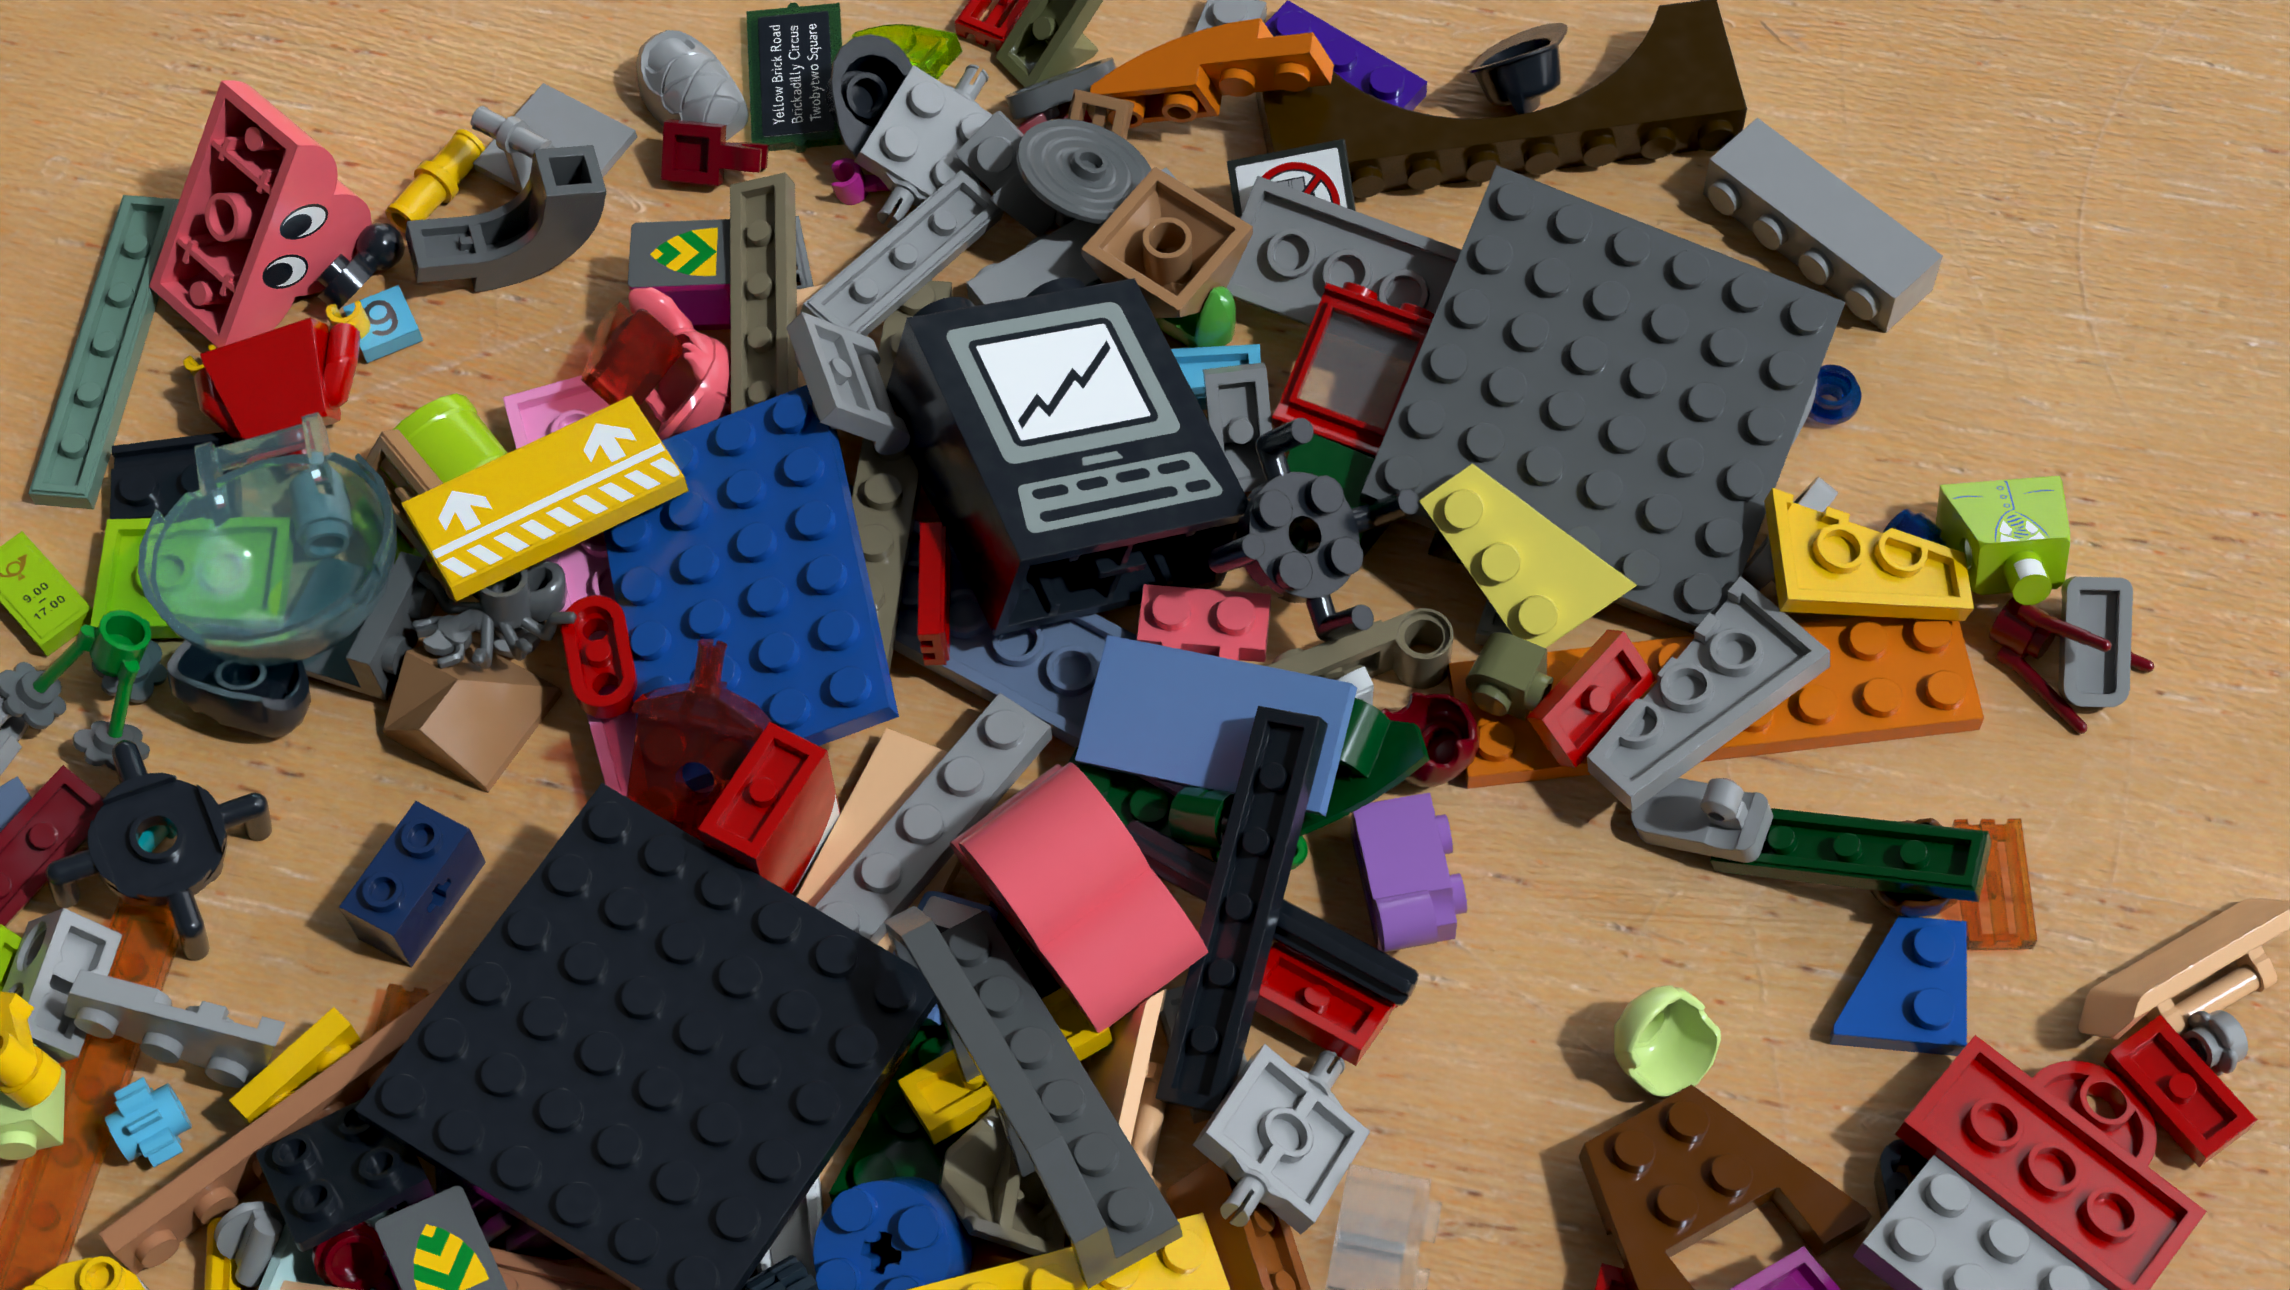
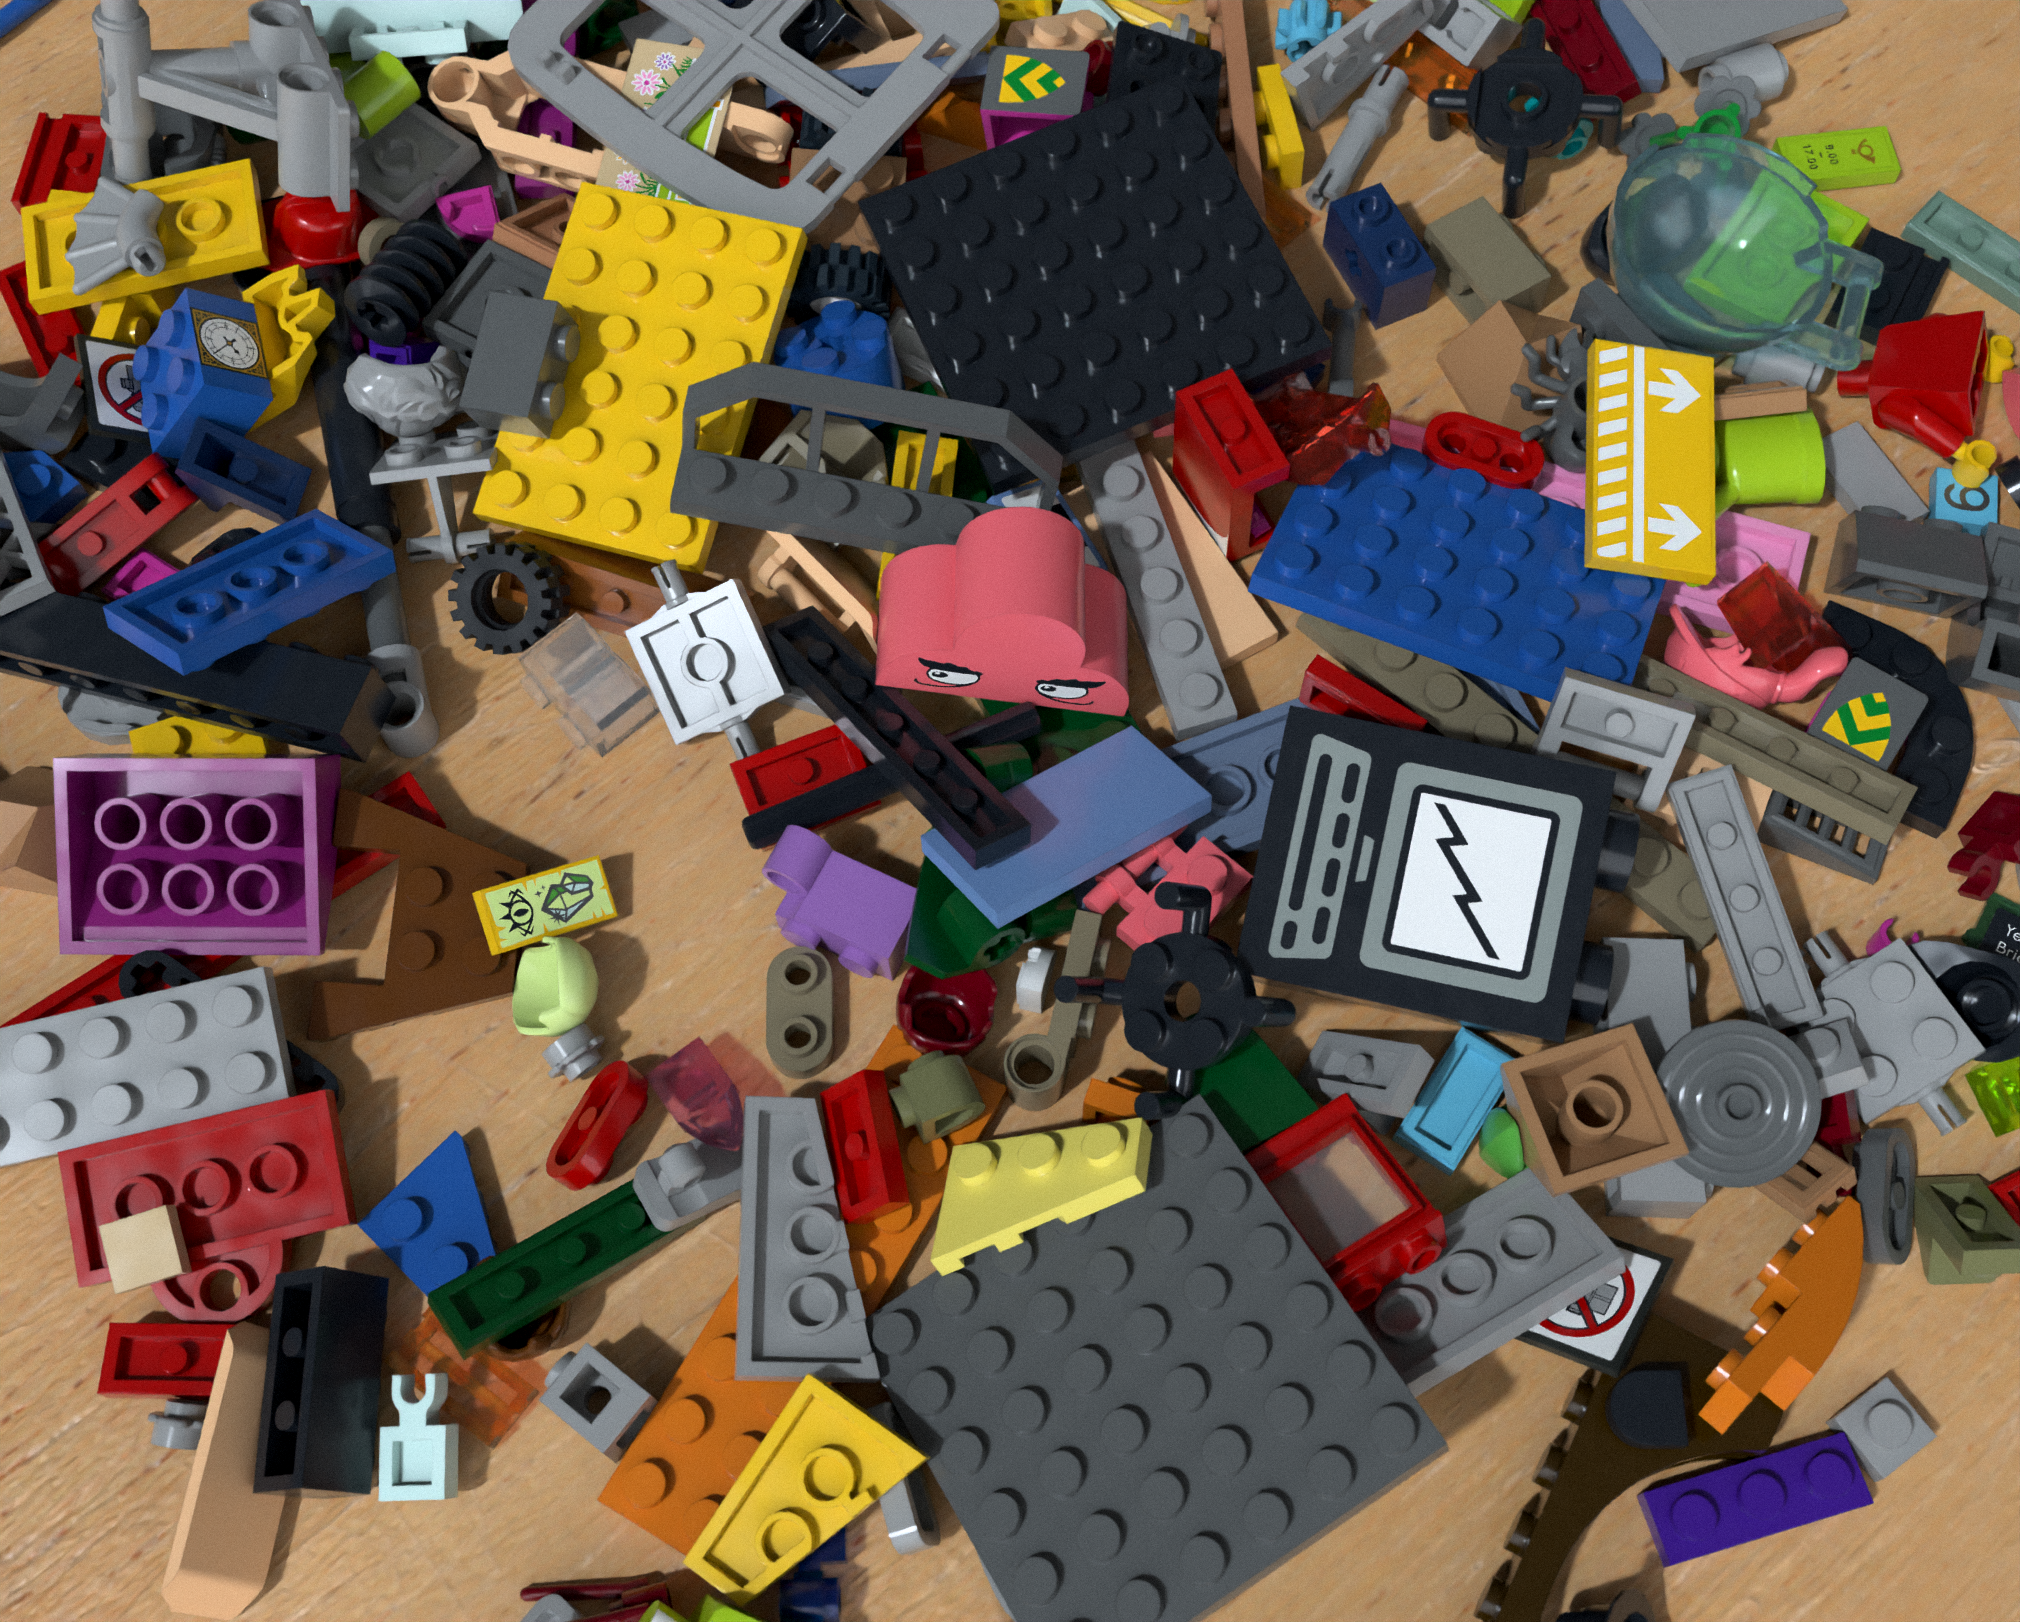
camera: 125 degrees right, 5 degrees up
none -> tan tile [99,1205,192,1294]
none -> black brick [253,1266,389,1499]
none -> light aqua plate [379,1373,459,1501]
none -> tile [472,855,618,956]
none -> light grey brick [539,1342,657,1463]
none -> light grey plate [542,1023,605,1083]
none -> red plate [546,1060,648,1191]
none -> clear pink plate [645,1036,743,1151]
none -> dark tan plate [766,946,835,1079]
none -> orange plate [1082,1077,1153,1127]
none -> light grey pin [1306,65,1409,213]
none -> dark grey arm [1322,298,1362,412]
none -> dark tan brick [1422,196,1552,325]
none -> black tile [1605,1370,1689,1449]
none -> black plate [1800,600,1973,839]
none -> light grey tile [1822,421,1930,523]
none -> dark grey slope [1823,505,1988,619]

